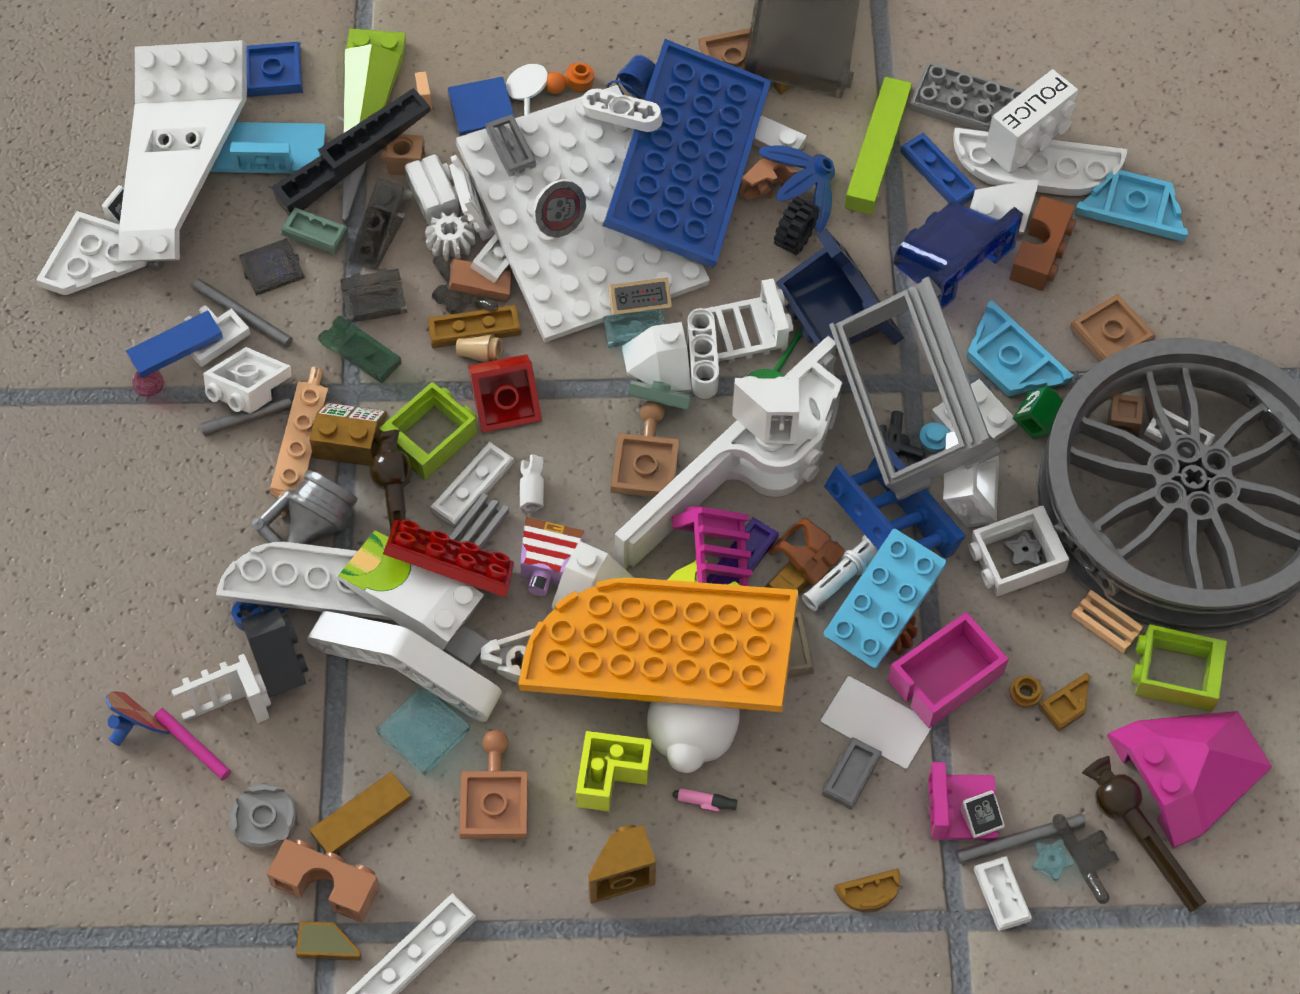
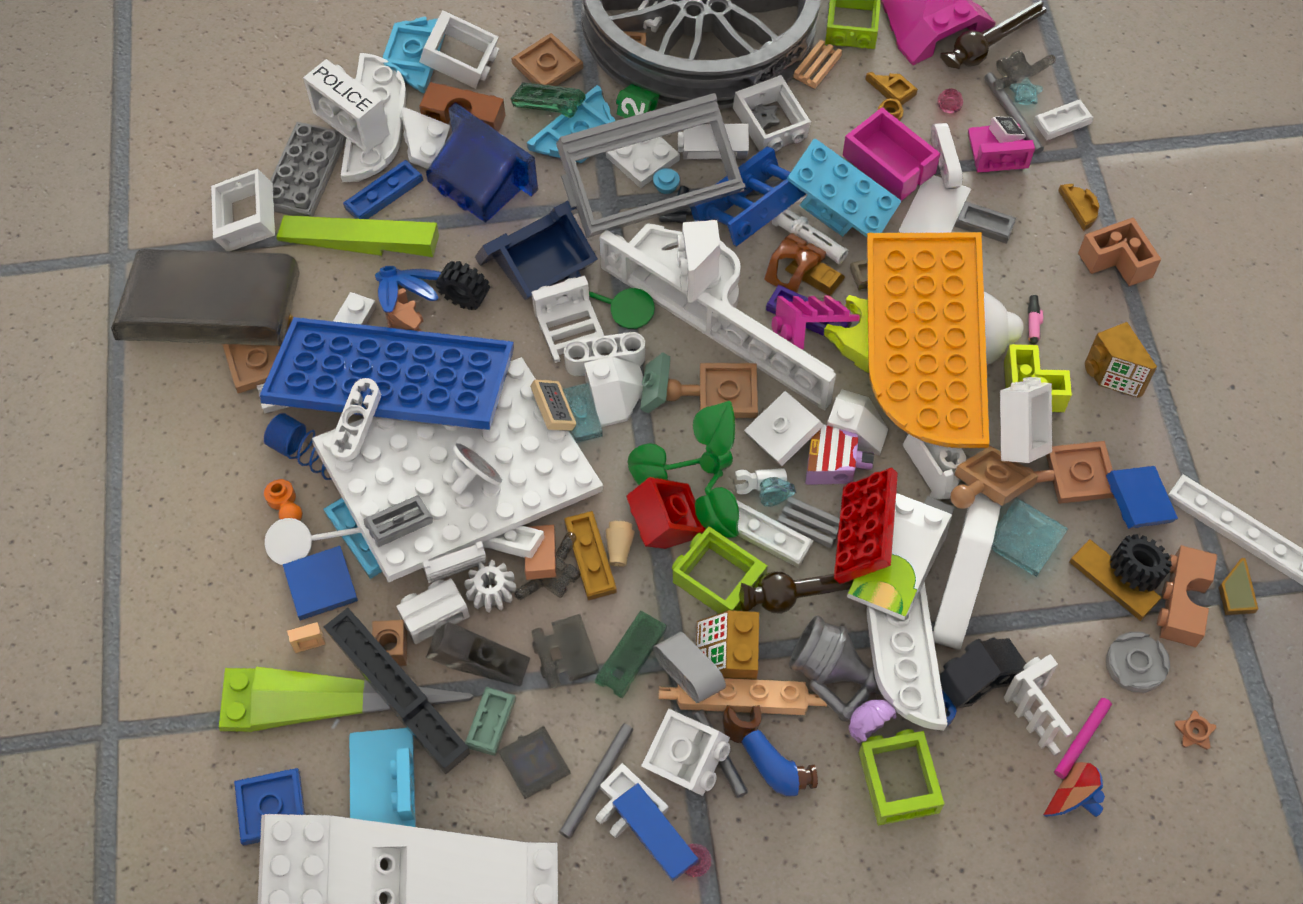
camera: 95 degrees left, 0 degrees up
none -> white window [211,169,275,252]
none -> white window [419,10,499,89]
none -> clear green plate [510,82,586,118]
none -> green plant [627,401,739,538]
none -> light grey beam [653,632,726,703]
none -> blue piece [722,705,818,796]
none -> white plate [744,391,823,466]
none -> clear light blue tile [759,477,796,507]
none -> lavender hair [849,699,897,743]
none -> lime window [859,729,945,826]
none -> white beam [931,123,962,188]
none -> clear pink plate [937,88,963,113]
none -> medium nougat plate [950,445,1039,509]
none -> white window [1000,377,1052,463]
none -> nougat brick [1078,217,1161,286]
none -> blue tile [1106,466,1178,529]
none -> black tyre [1110,534,1172,592]
none -> nougat plate [1175,710,1216,750]

